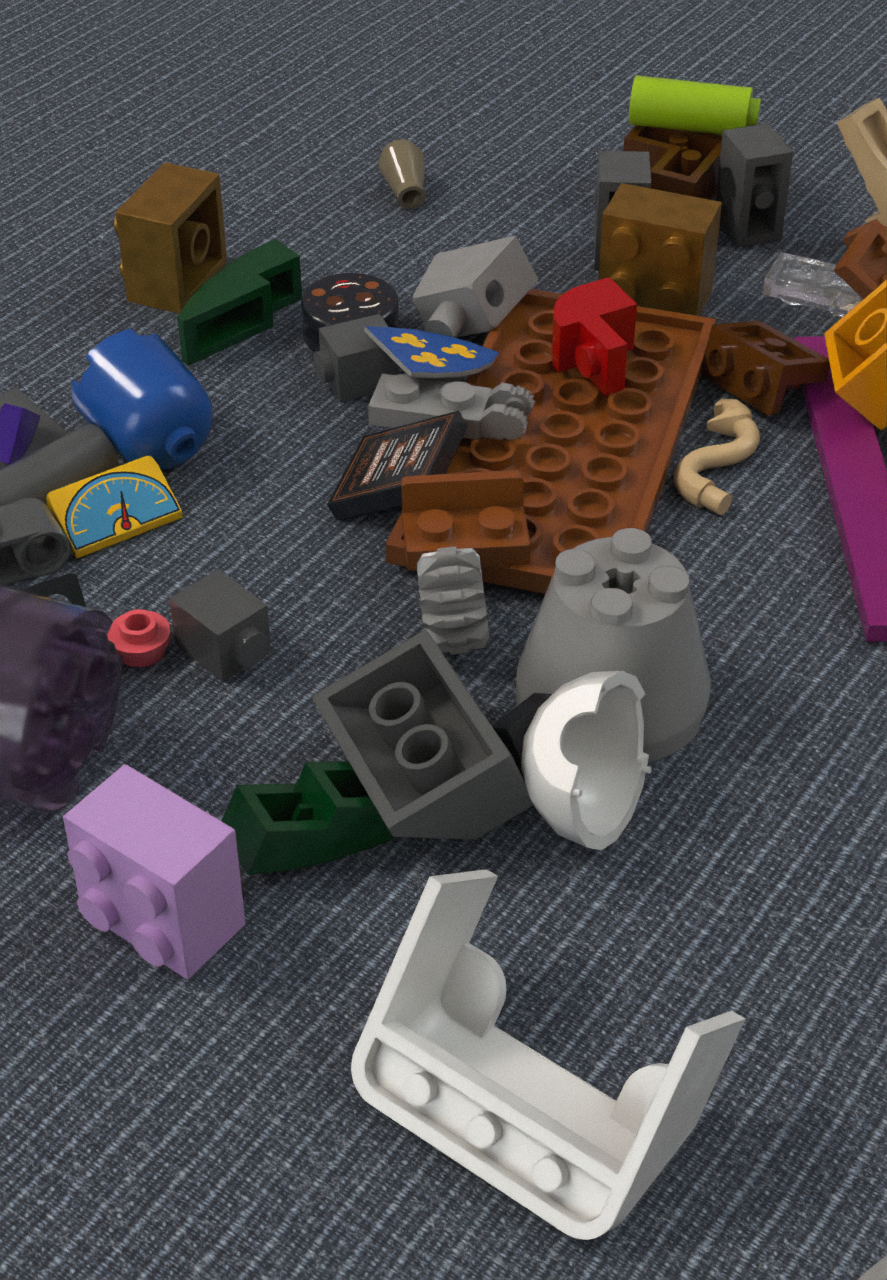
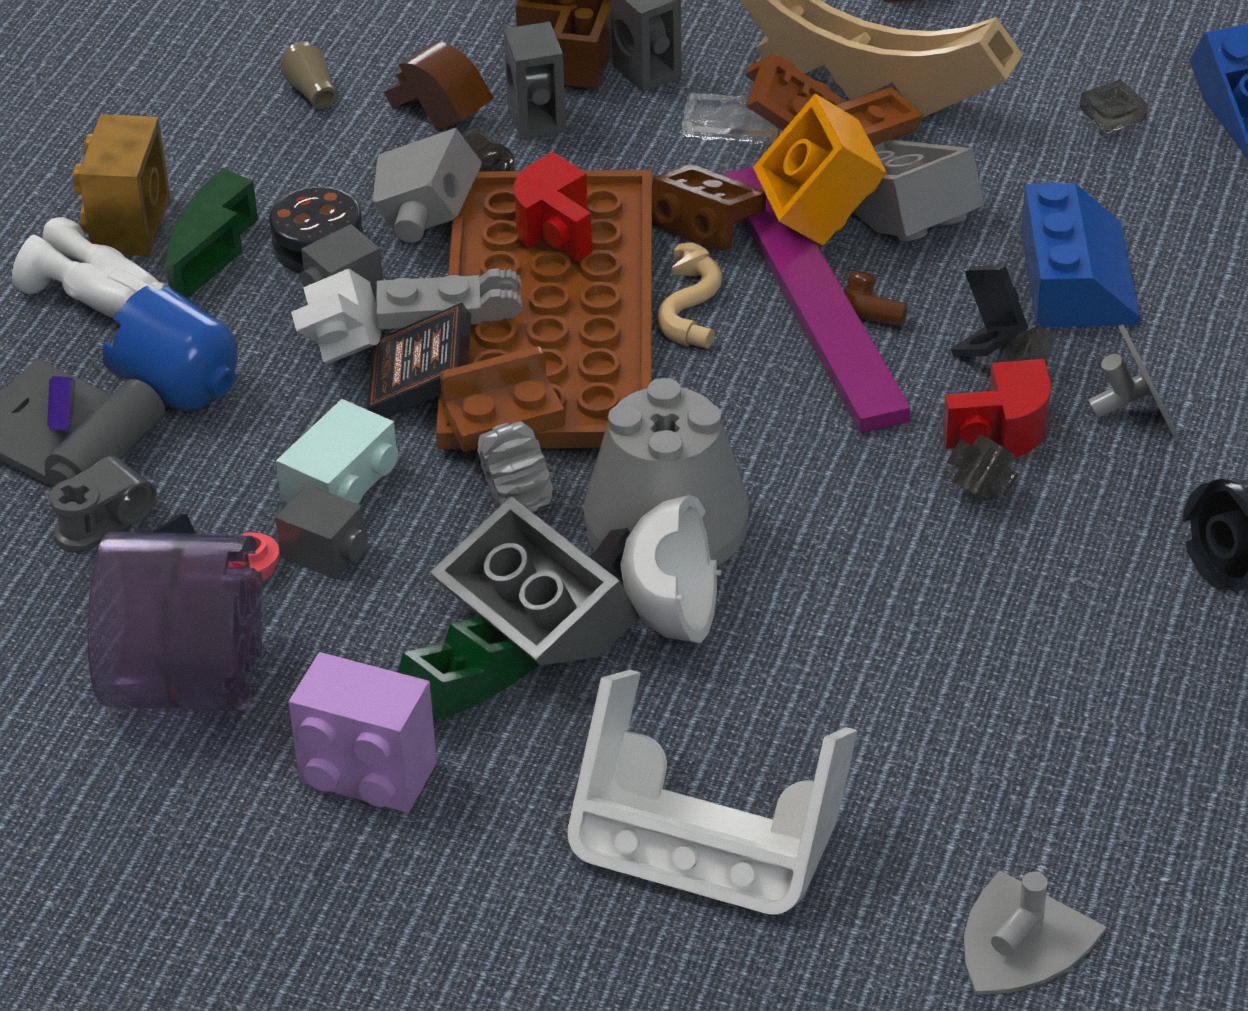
camera: 15 degrees left, 0 degrees up
slope [46,456,183,559] -> none
blue shield [364,326,499,382] -> none
pearl gold brick [599,183,722,316] -> none
none -> white piece [12,217,166,318]
none -> light aqua brick [276,399,398,504]
none -> white brick [291,269,381,364]
none -> reddish brown brick [384,42,494,130]
none -> clear smoke cone [464,129,515,172]

